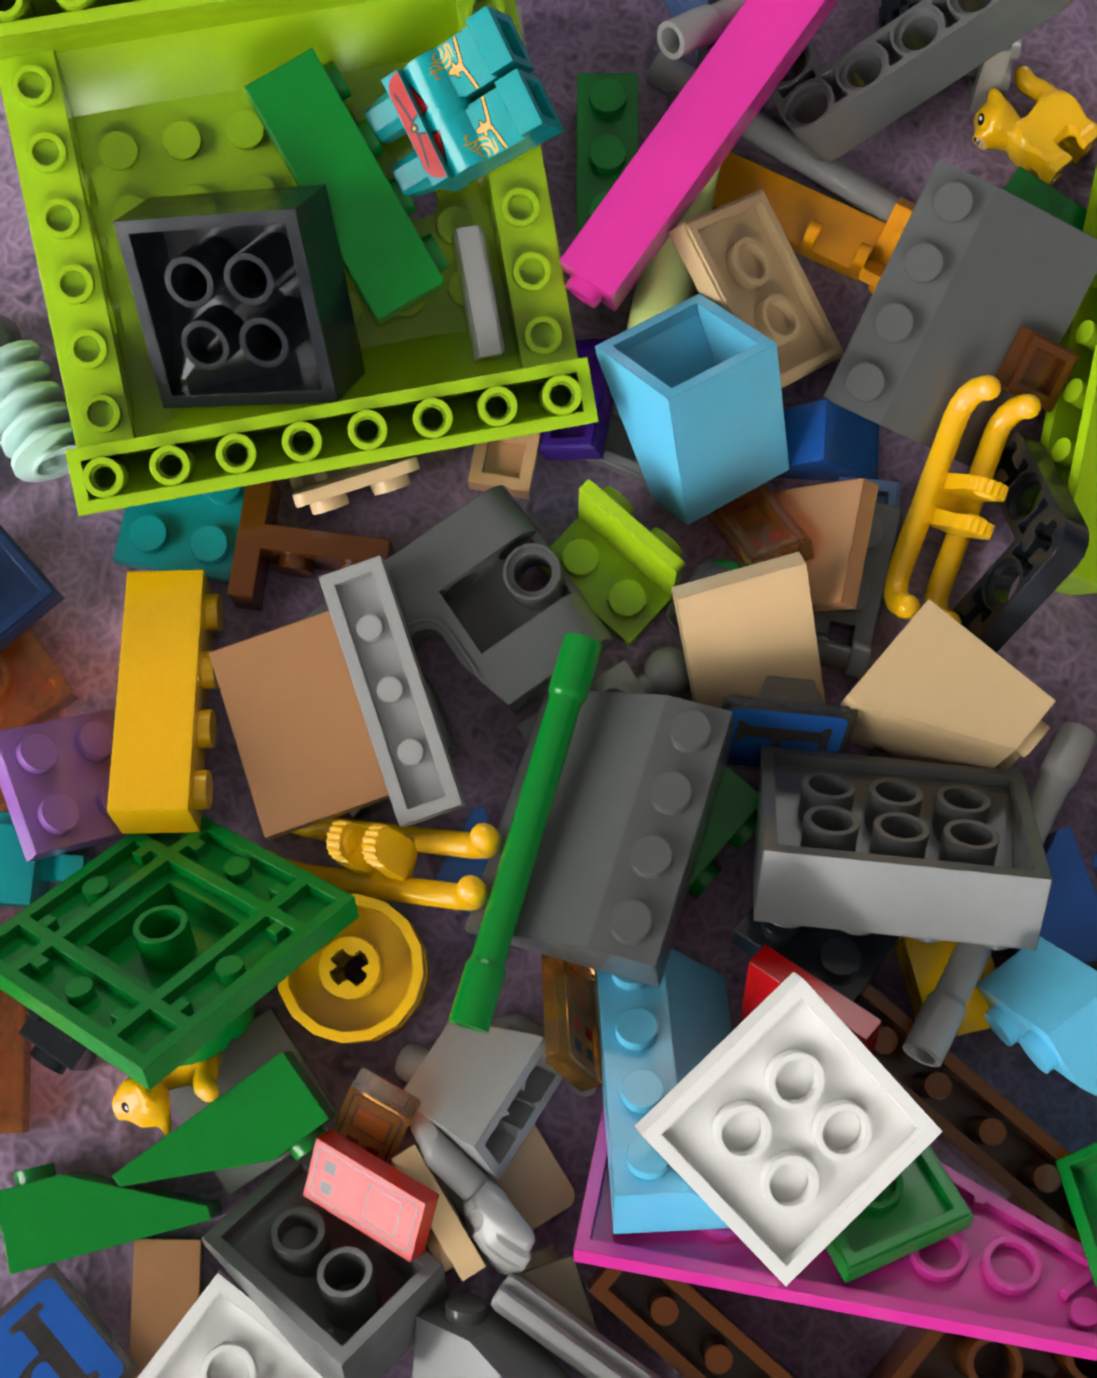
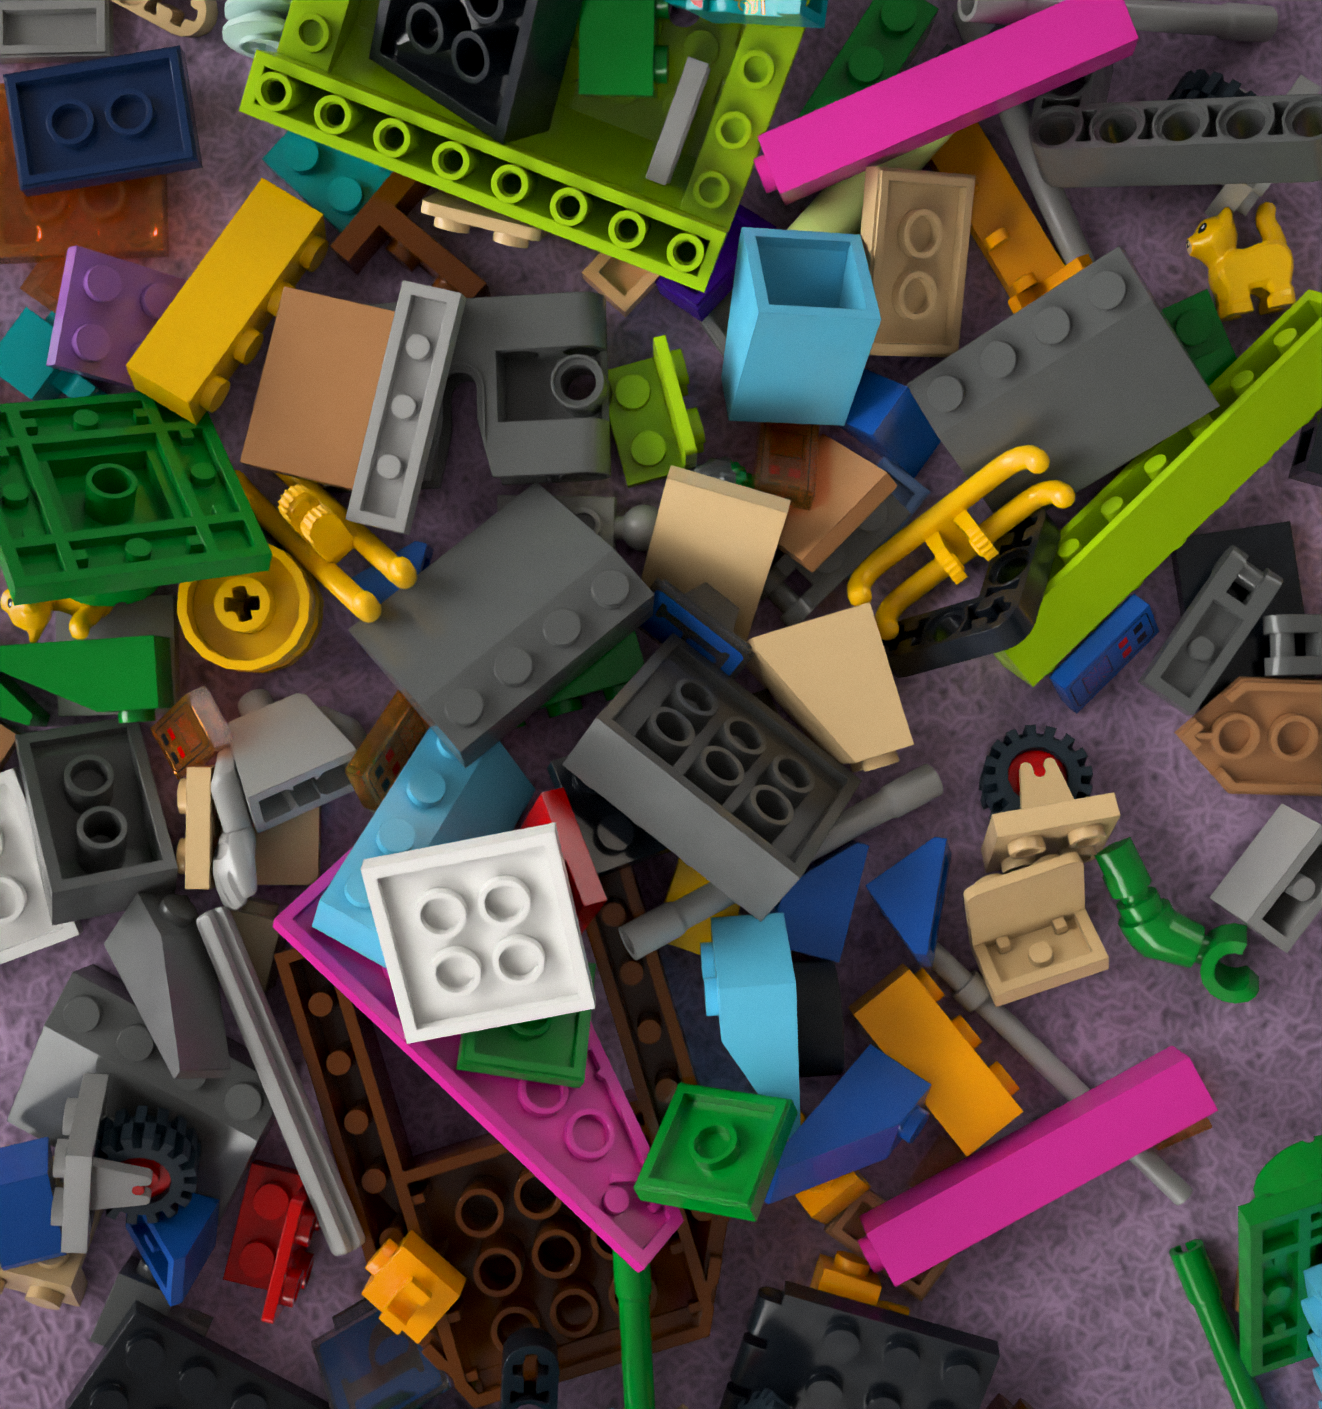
camera: 30 degrees right, 10 degrees up
tile [303,1130,439,1262] -> none
green piece [448,633,602,1034] -> none
reddish brown tile [995,326,1081,412] -> none

